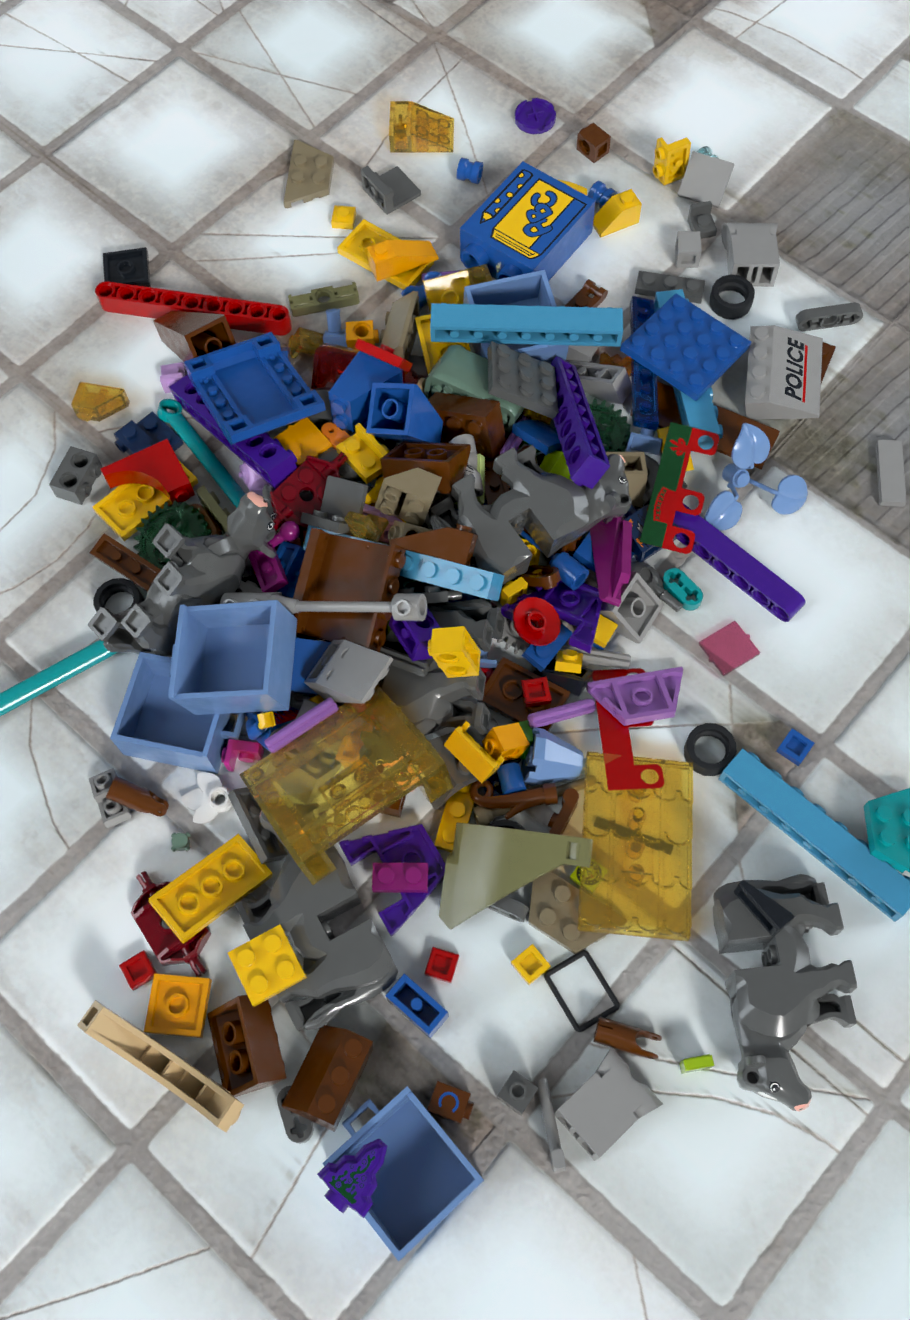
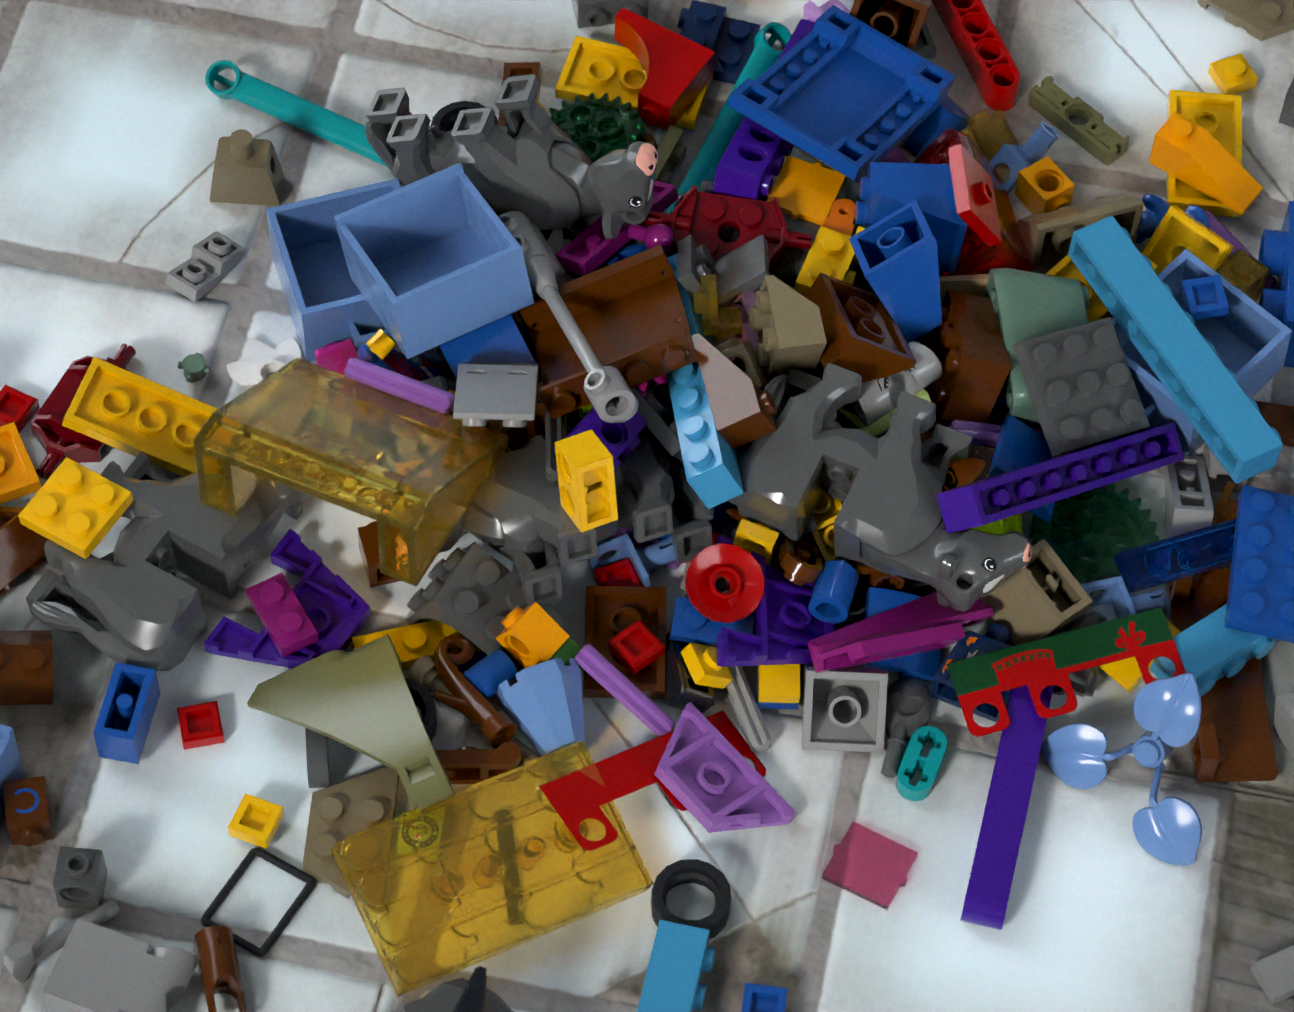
camera: 55 degrees right, 10 degrees down
reddish brown piece [106,776,169,817] -> none
yellow hinge [444,721,505,783] -> none
none -> dark tan torso [210,129,284,206]
none -> blue plate [1181,275,1229,320]

